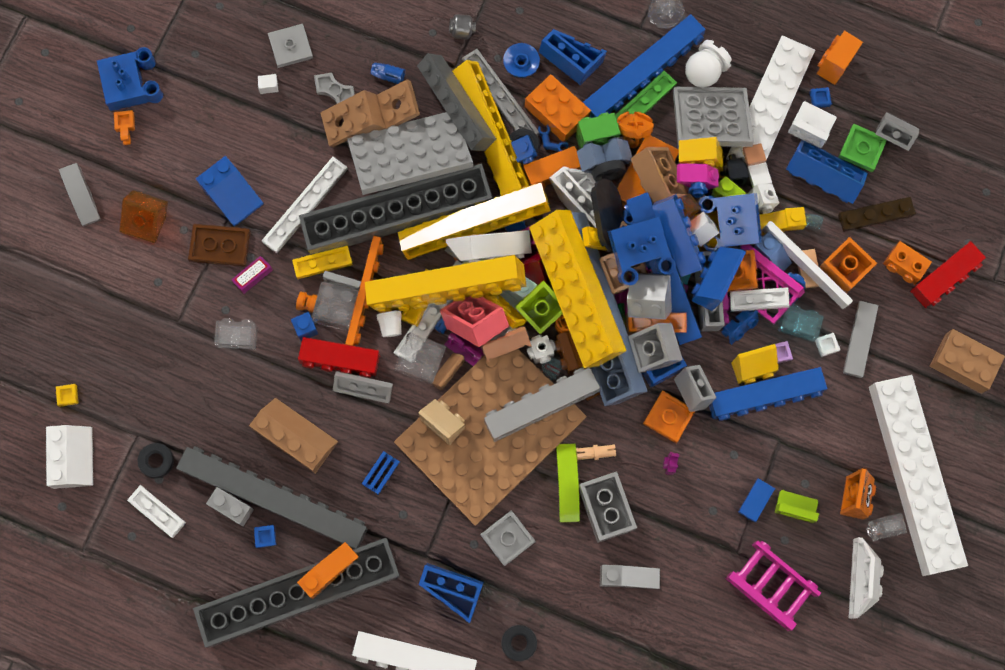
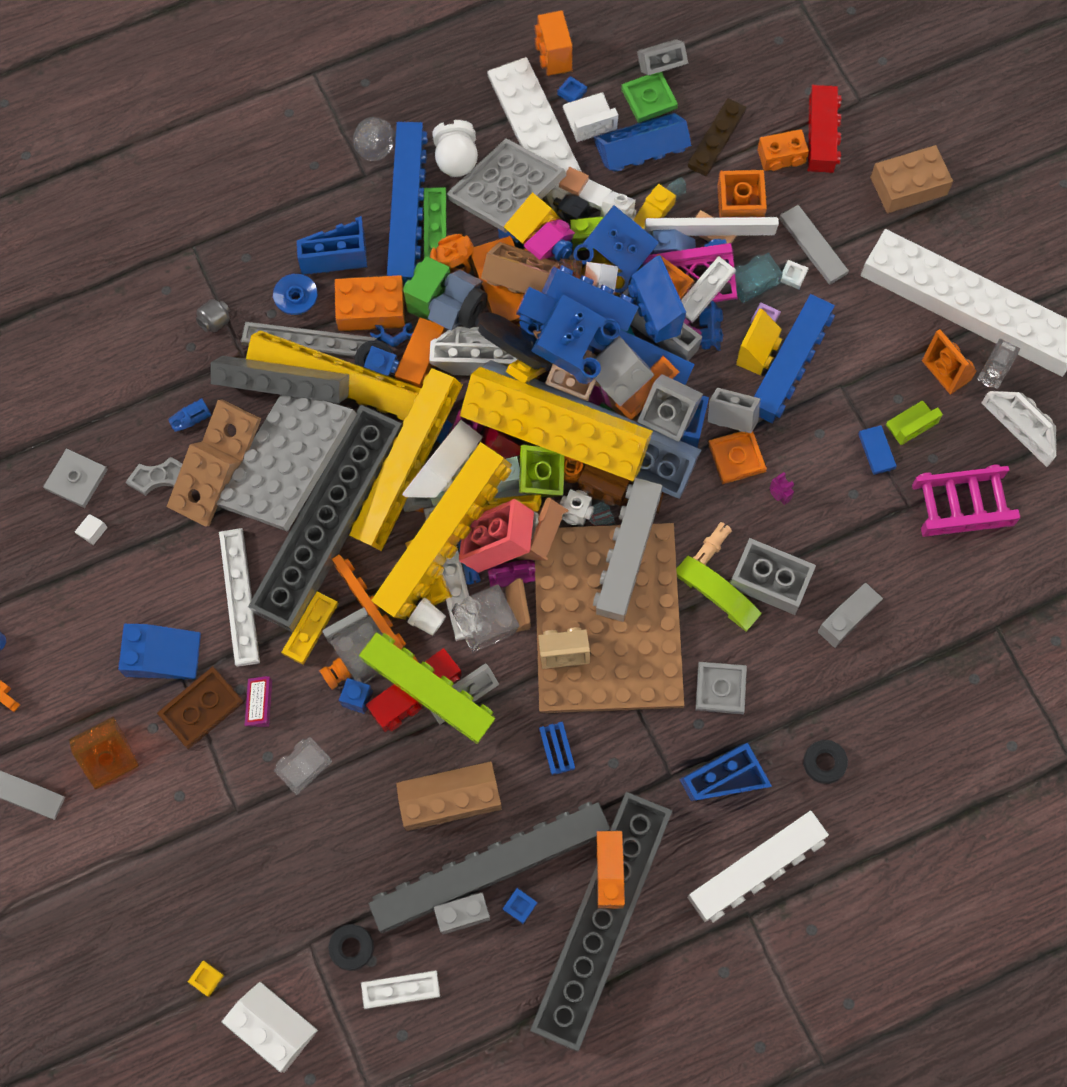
camera: 40 degrees left, 5 degrees down
none -> lime brick [359,632,495,744]

